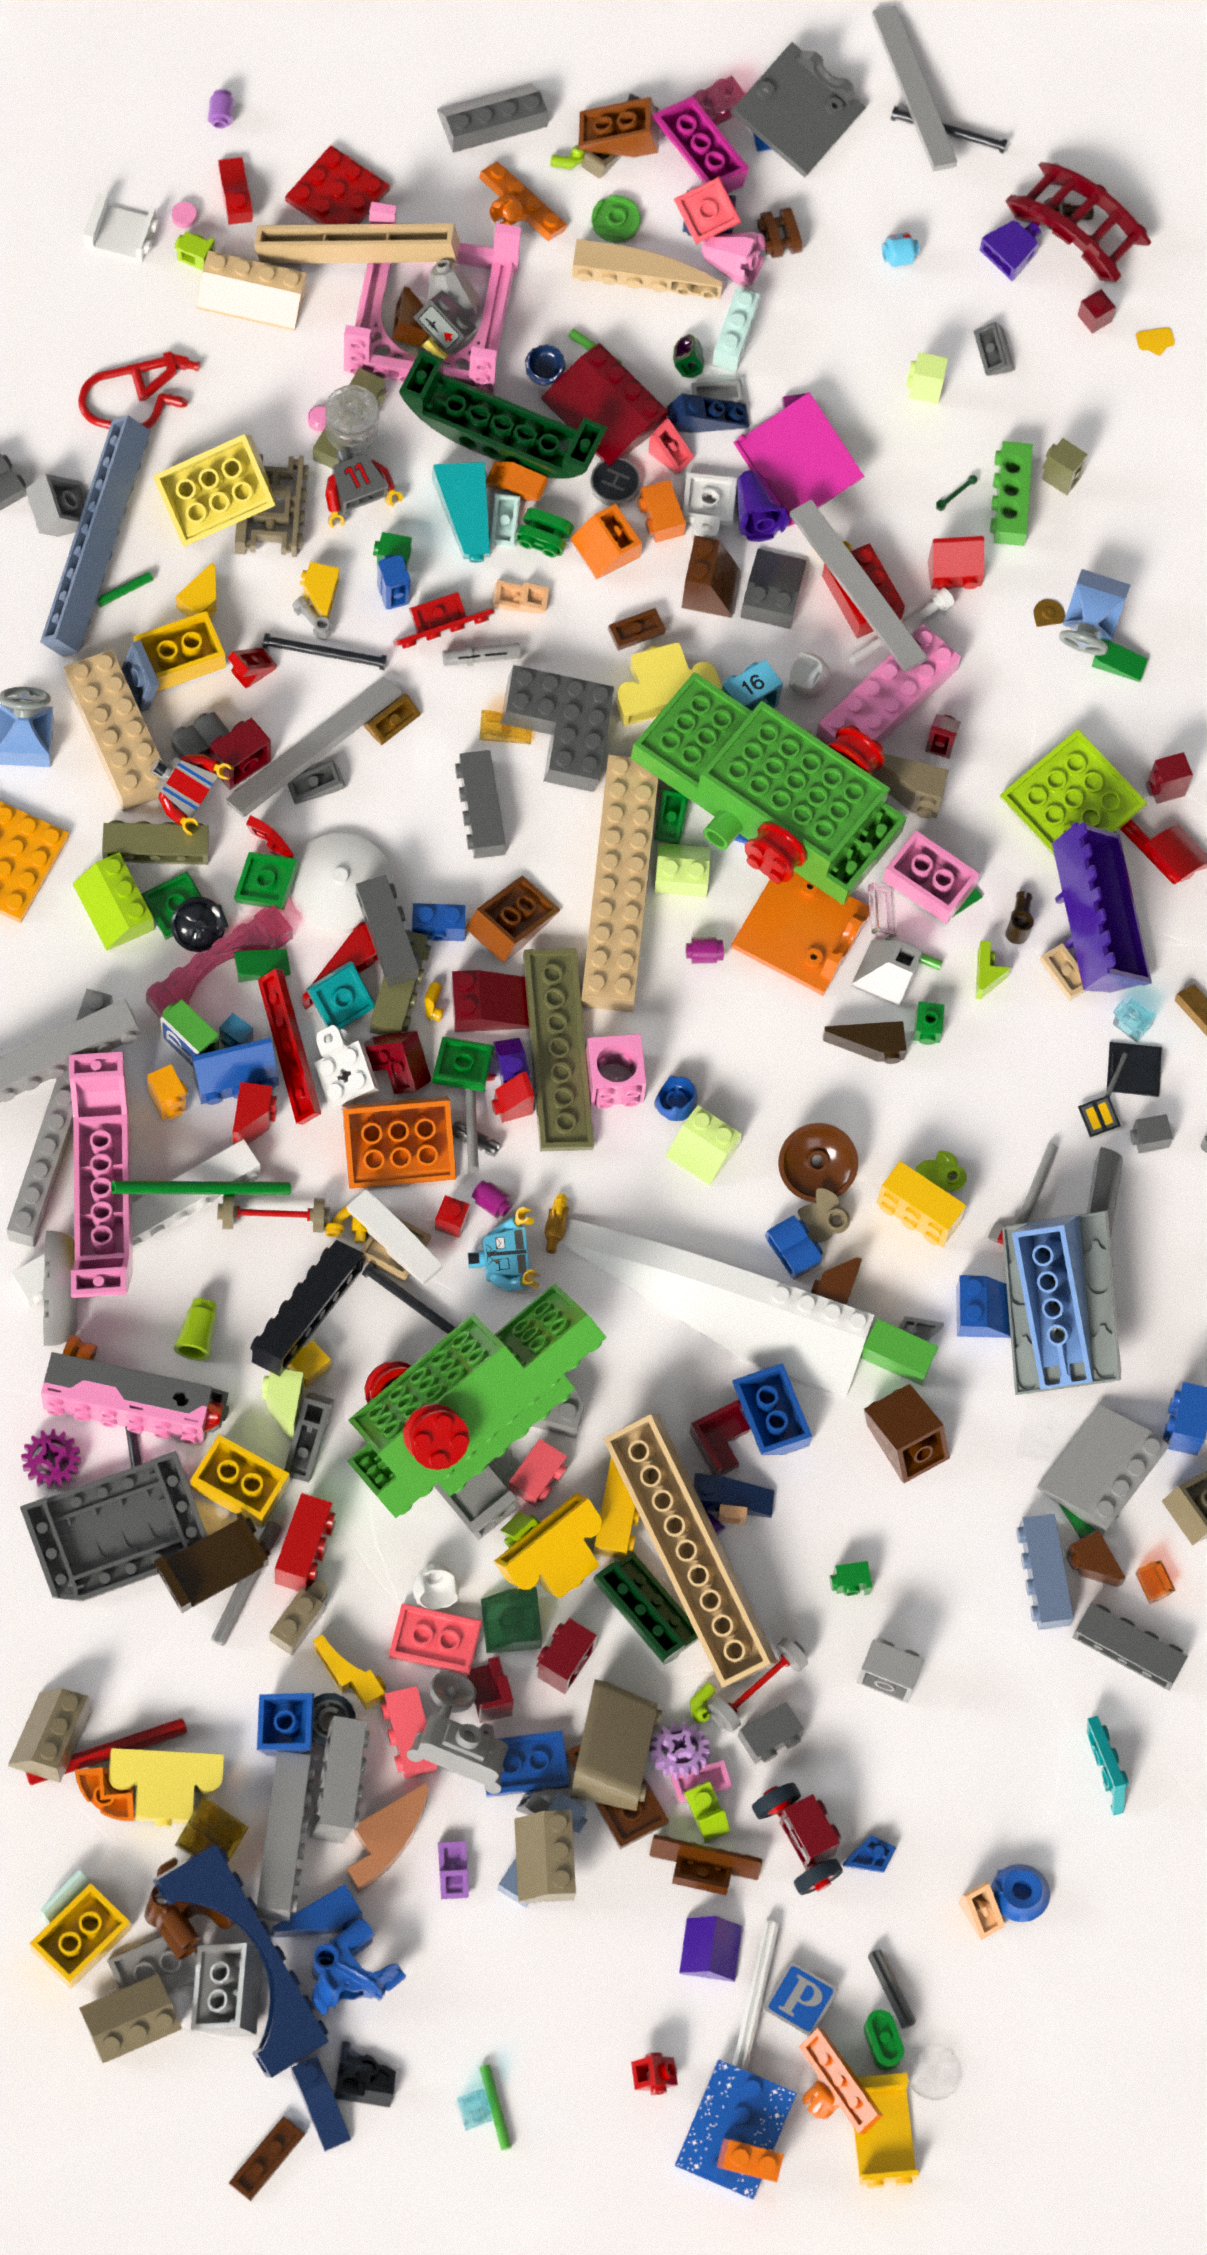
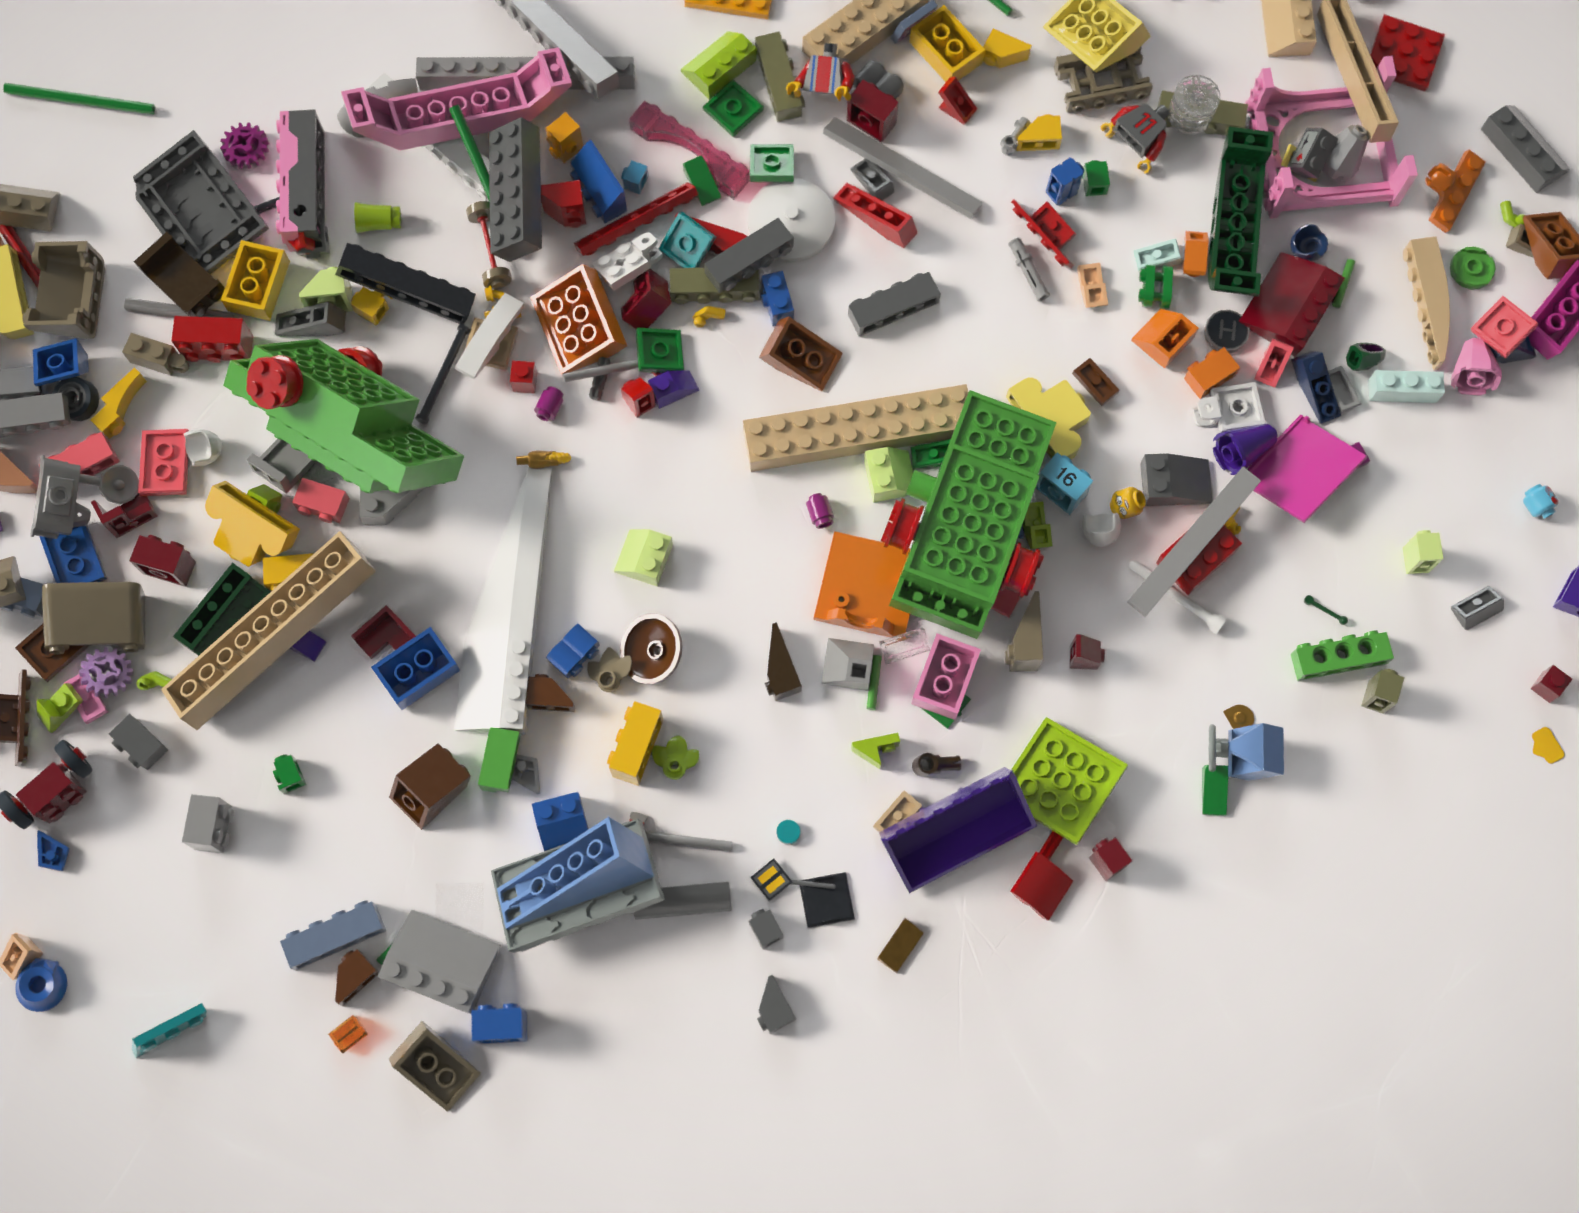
camera: 80 degrees right, 5 degrees up
orange wheel [62,1335,98,1361] -> none
bright green piece [160,999,219,1068] -> none
black piece [171,897,229,952] -> none
red slope [246,815,294,858] -> none
black bar [262,633,387,671] -> none
pearl gold slope [363,694,421,745] -> none
reddish brown slope [392,286,430,347] -> none
teal slope [431,462,490,563] -> none
dark red slope [451,970,529,1032] -> none
medium azure torso [467,1207,540,1292] -> none
clear yellow slope [479,710,532,744] -> none
clear green slope [481,1587,542,1654] -> none
dark grey piece [500,665,614,792] -> none
dark grey piece [515,1792,550,1815] -> none
olive plate [523,948,594,1152] -> none
bright pink brick [586,1034,646,1109] -> none
blue hair [654,1075,698,1121] -> none
reddish brown slope [681,535,741,618] -> none
dark blue slope [693,1473,774,1518] -> none
light grey axle [708,1637,808,1732] -> none
light nougat tile [718,1504,748,1525] -> none
reddish brown brick [757,207,803,259] -> none
bright pink brick [816,624,961,745] -> none
green brick [913,1002,945,1045] -> none
slope [928,536,984,590] -> none
dark grey brick [1072,1603,1188,1691] -> none
clear light blue brick [1112,998,1157,1043] -> none
none -> dark tan windscreen [23,241,105,339]
none -> dark grey brick [489,117,542,262]
none -> teal tile [776,820,800,845]
none -> red slope [833,183,918,248]
none -> yellow head [1110,487,1146,519]

